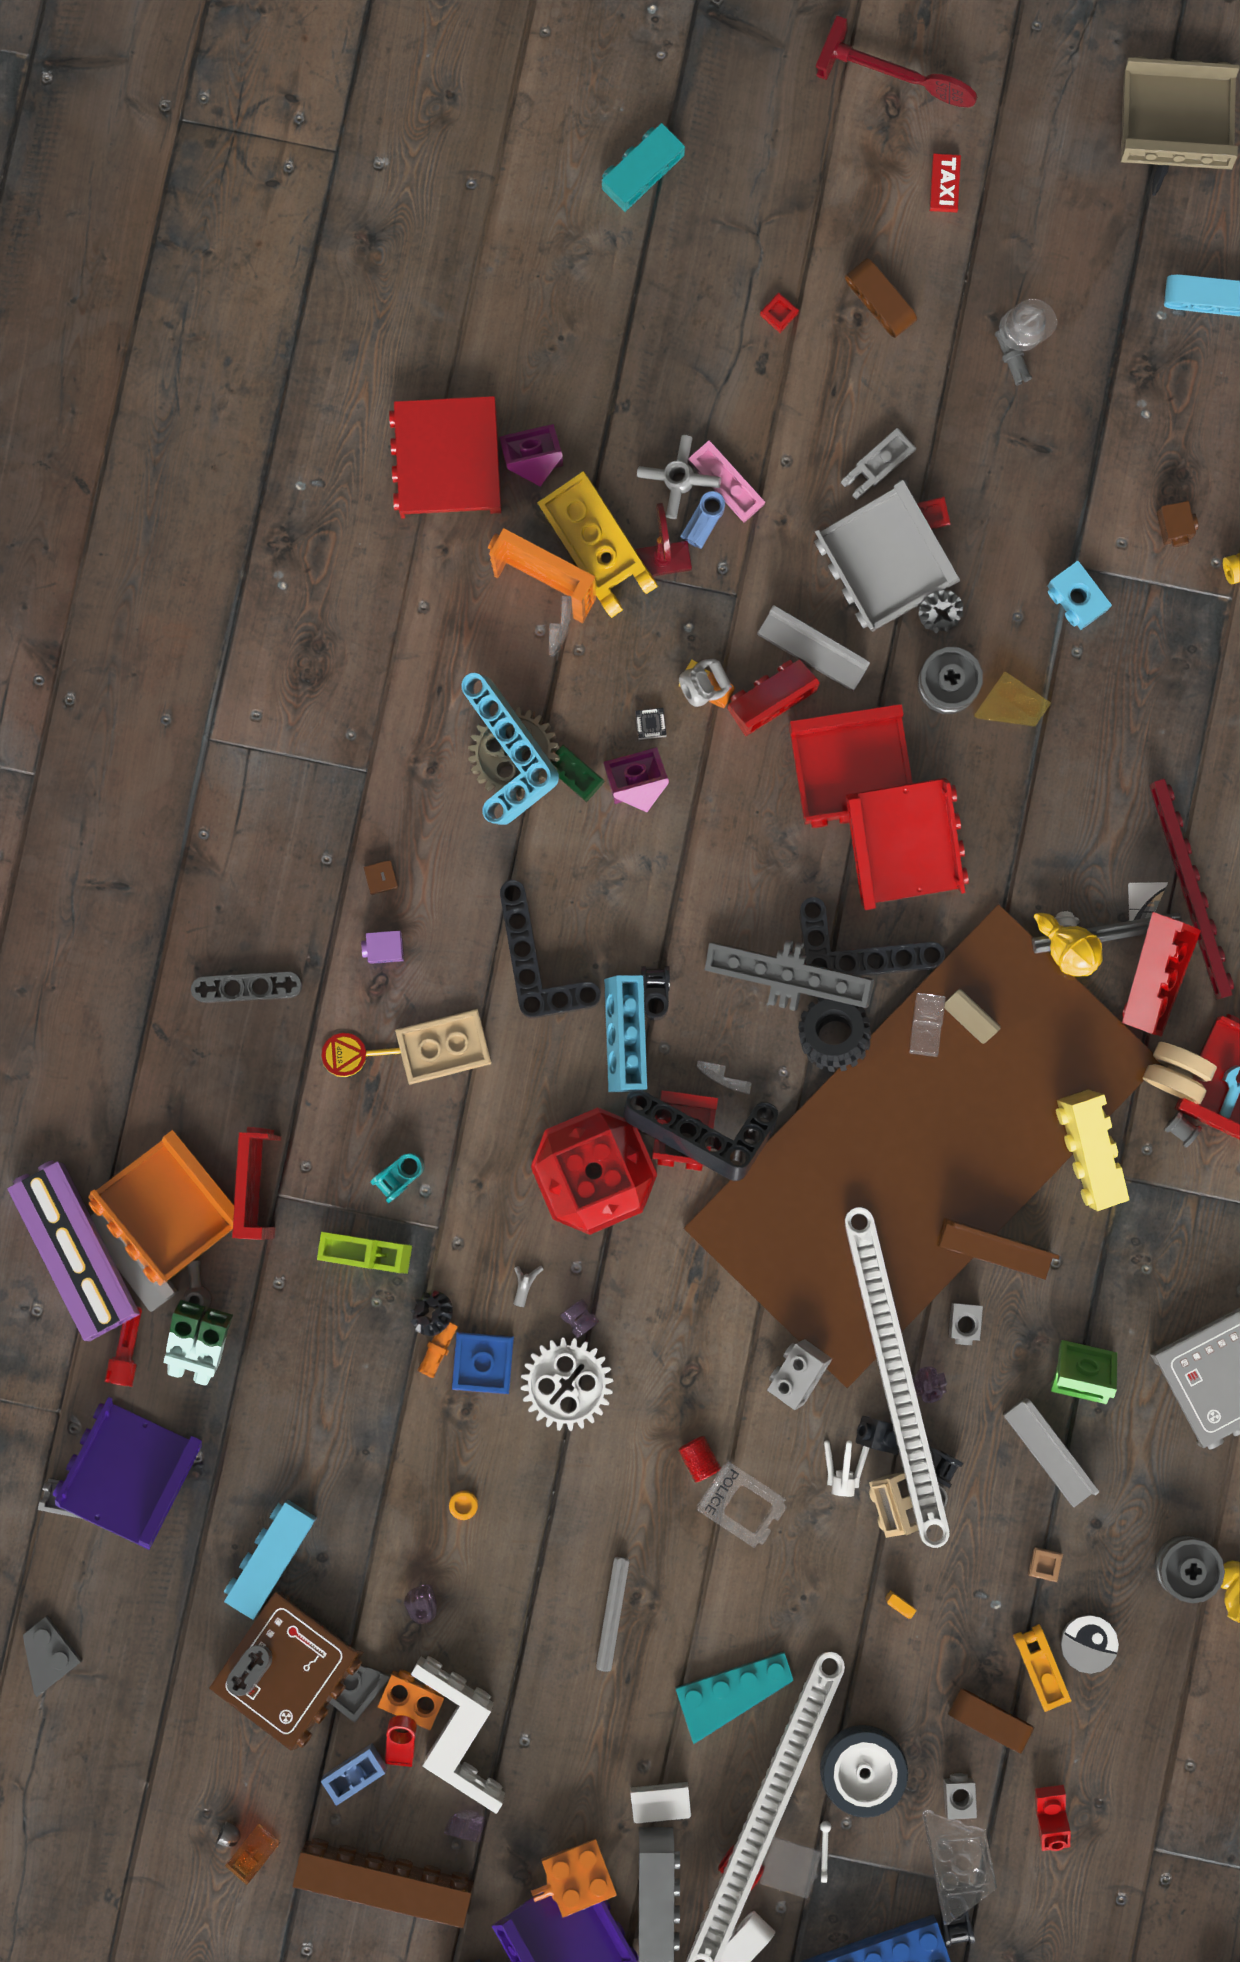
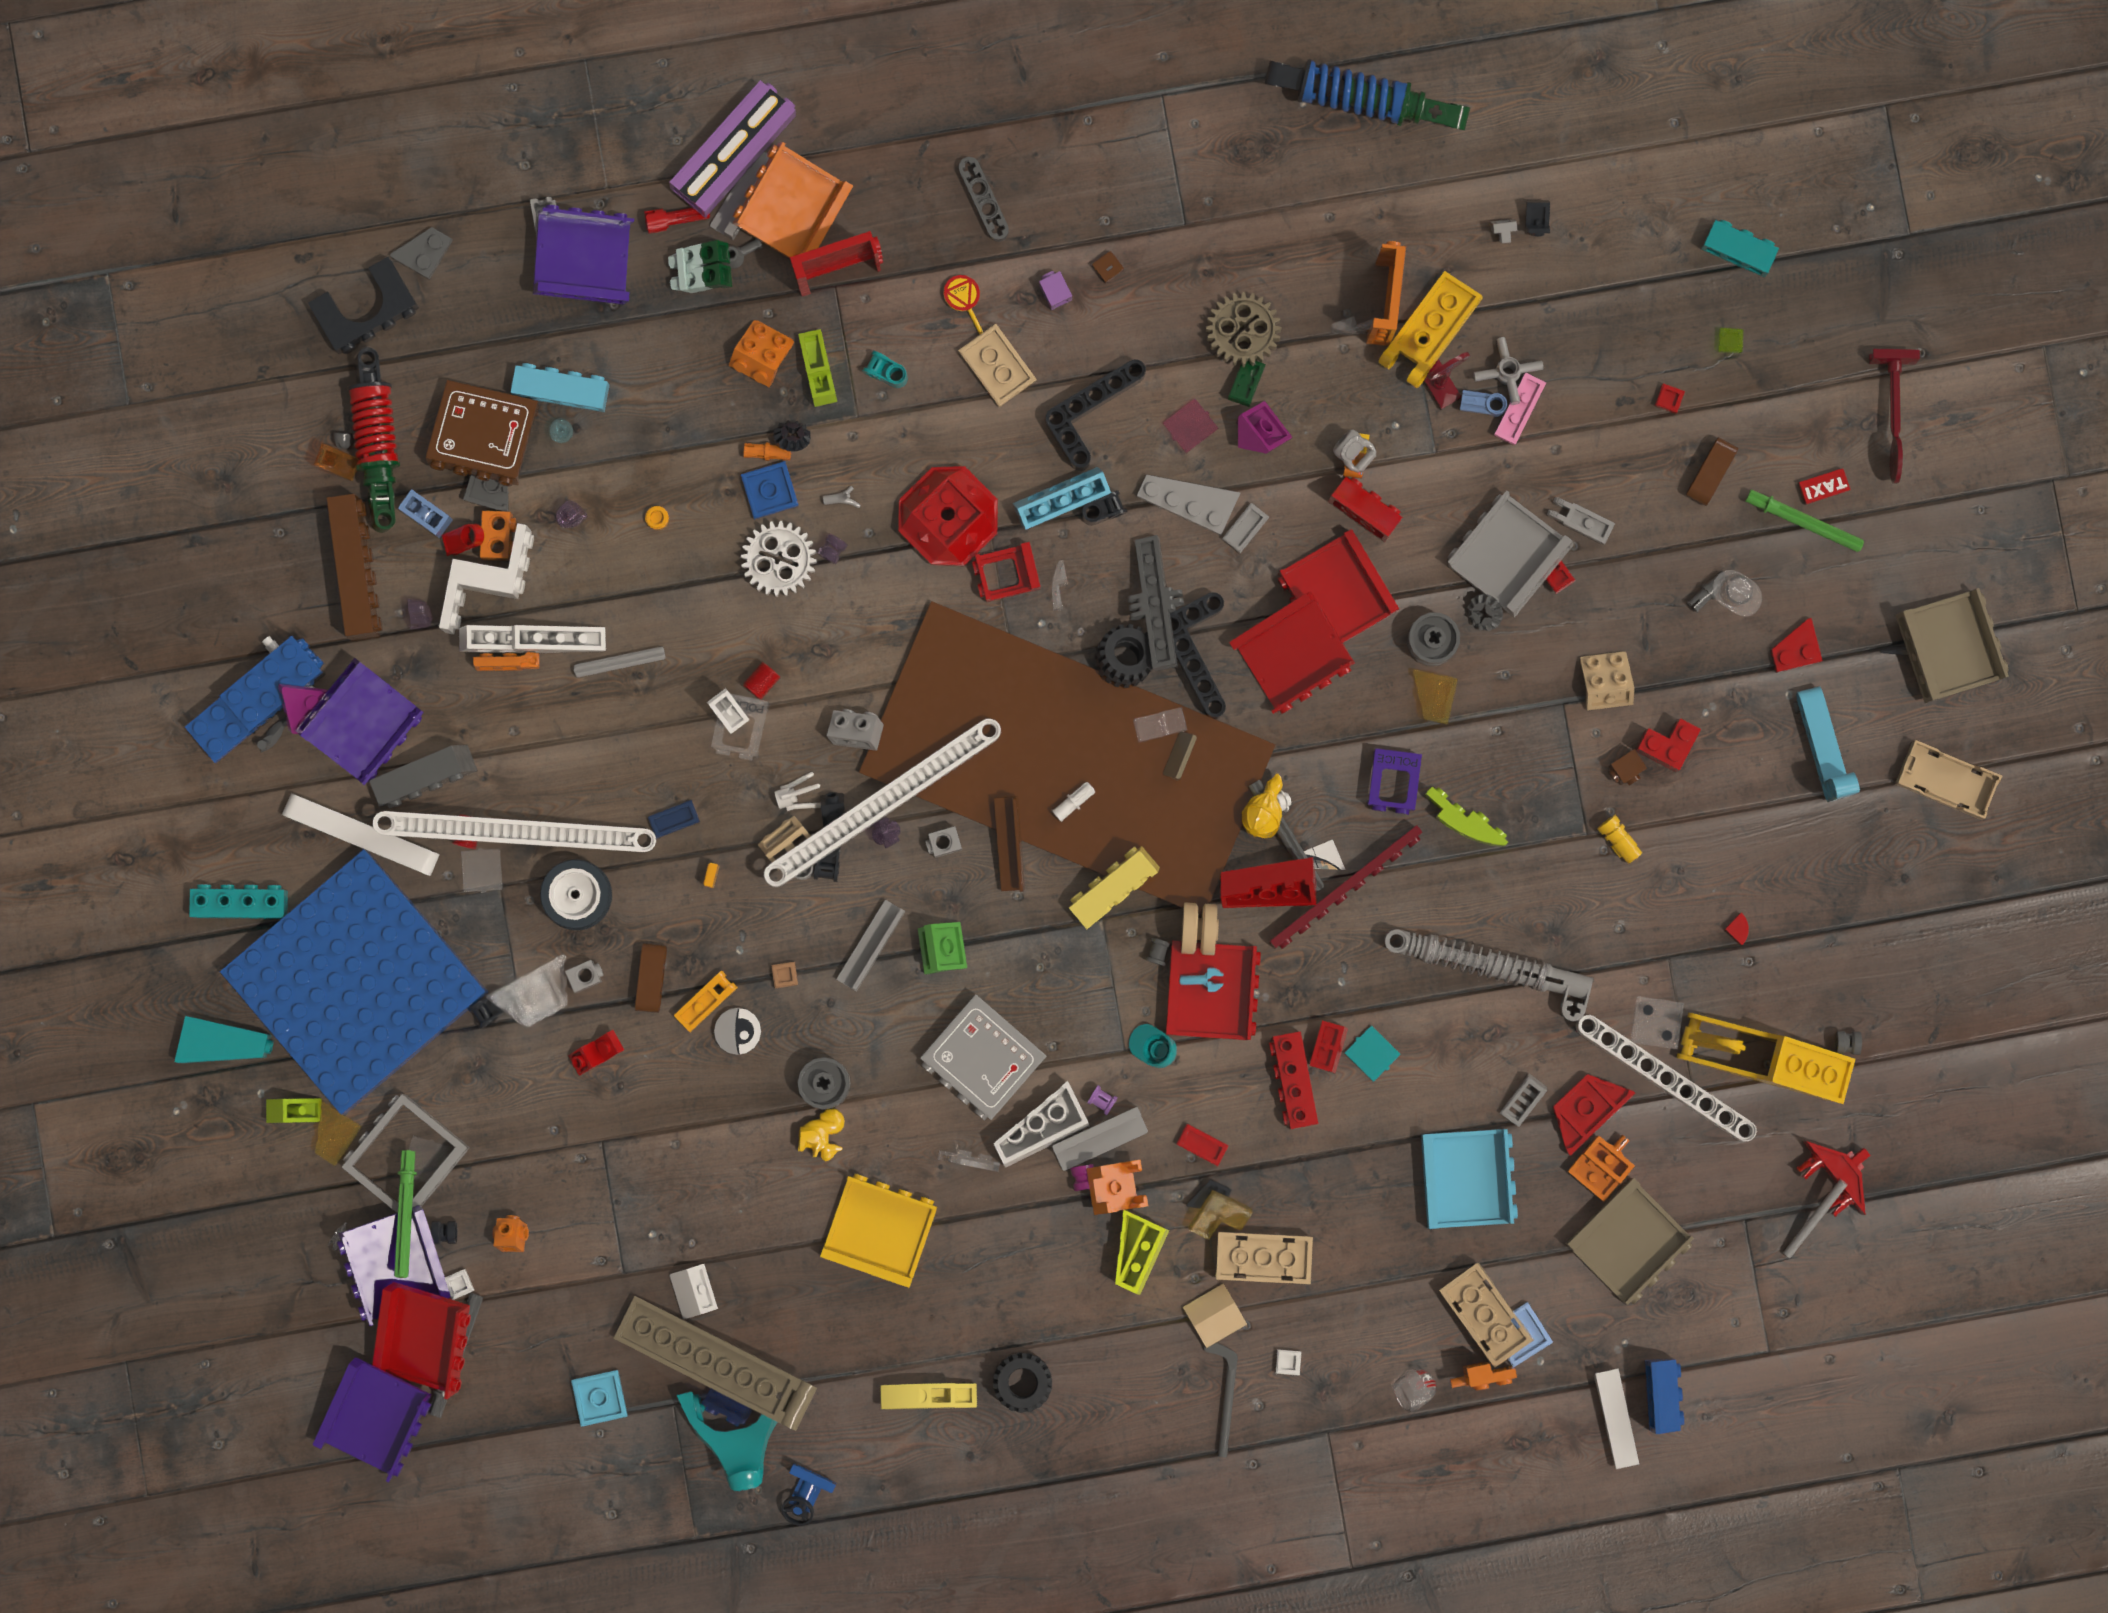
camera: 65 degrees right, 0 degrees up
dark grey beam [227,1645,272,1696] -> none
red panel [389,396,502,518] -> none
medium azure beam [461,673,559,825] -> none
magenta slope [499,424,563,486] -> none
orange plate [531,1838,617,1918] -> none
black beam [623,1090,778,1181] -> none
white panel [631,1782,691,1823] -> none
tile [635,708,667,740] -> none
teal wing [675,1651,794,1744] -> none
light grey panel [757,605,870,692] -> none
white hinge [820,1821,831,1883] -> none
medium azure brick [1047,561,1112,630] -> none
none -> black arch [308,256,419,354]
none -> piece [347,347,400,533]
none -> white brick [459,625,606,654]
none -> orange hinge [473,652,540,671]
none -> clear light blue tile [549,418,573,443]
none -> dark blue tile [648,800,700,839]
none -> white slope [707,688,749,734]
none -> orange bracket [729,320,794,387]
none -> white axle [1052,782,1095,822]
none -> light grey wing [1137,475,1240,536]
none -> clear pink piece [1163,399,1219,454]
none -> light grey tile [1222,503,1269,554]
none -> piece [1265,59,1470,130]
none -> dark purple window [1367,748,1422,815]
none -> lime slope [1424,787,1508,847]
none -> light grey tile [1490,219,1517,243]
none -> black bracket [1525,200,1550,237]
none -> tan bracket [1580,652,1634,710]
none -> red brick [1635,718,1701,772]
none -> clear neon green tile [1718,328,1744,354]
none -> bright green axle [1745,489,1864,552]
none -> red wing [1770,618,1823,673]

